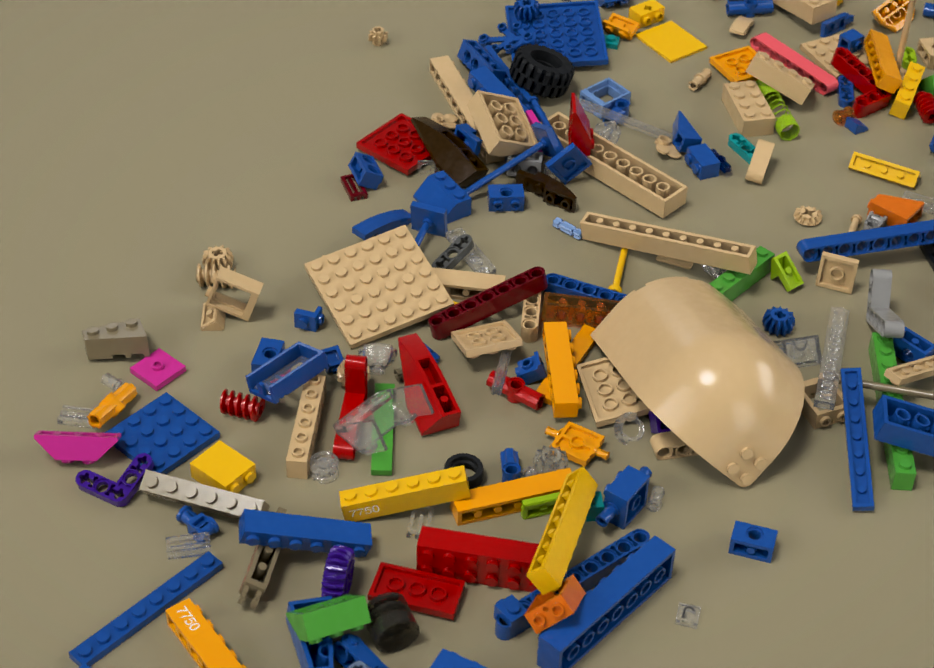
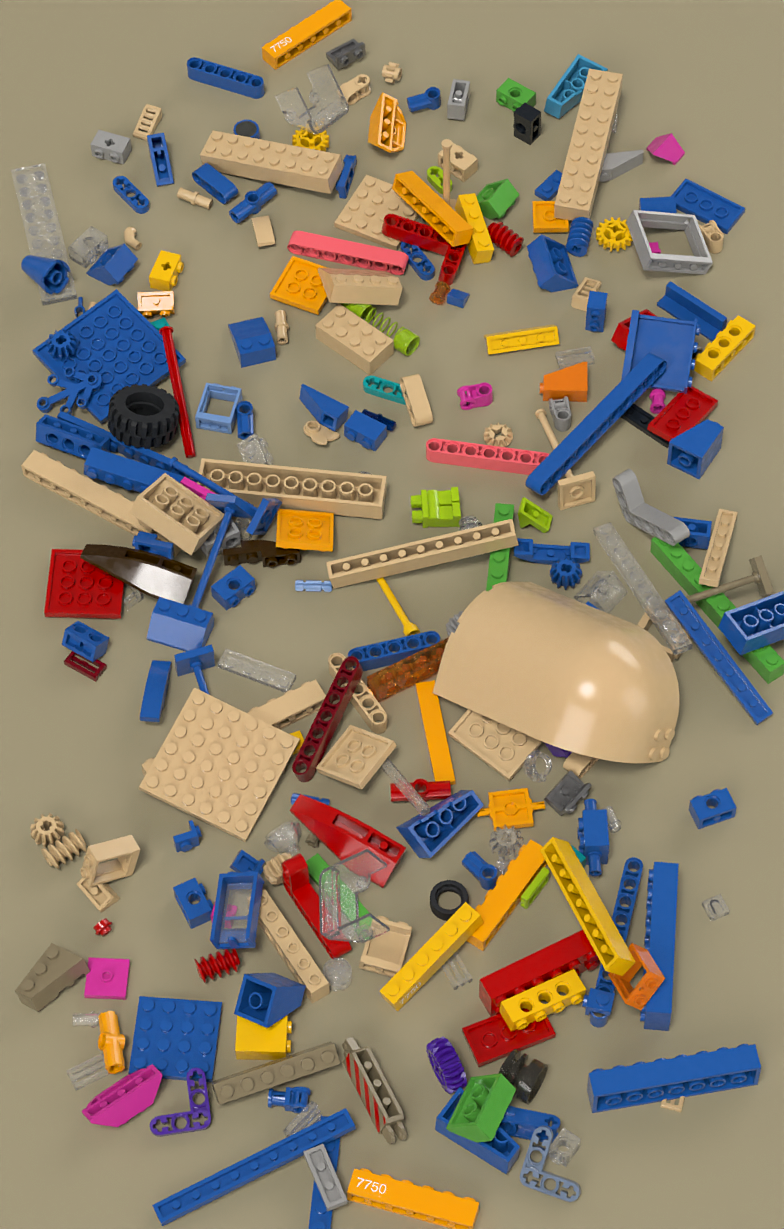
camera: 35 degrees left, 15 degrees up
blue brick [239,509,372,557] -> none
tan plate [431,113,458,129] -> none
dark grey beam [432,234,474,269] -> none
blue brick [515,351,547,385] -> none
light orange brick [542,322,582,418] -> none
red slope [568,93,594,156] -> none
clear axle [579,99,672,139] -> none
yellow piece [635,20,707,63] -> none
blue brick [837,29,865,53] -> none
none -> red plate [93,918,113,937]
none -> blue plate [152,1108,356,1226]
none -> red axle [159,326,195,458]
none -> blue slope [228,317,276,368]
none -> blue slope [234,973,306,1028]
none -> light orange plate [276,509,334,552]
none -> light grey plate [303,1144,348,1211]
none -> tan panel [359,916,412,977]
none -> blue wedge [396,790,484,858]
none -> lime hips [410,487,461,528]
none -> coral beam [426,438,549,475]
none -> dark pink piece [457,382,493,410]
none -> yellow brick [499,969,586,1032]
none -> blue slope [514,538,590,565]
none -> flat silver bracket [544,770,591,816]

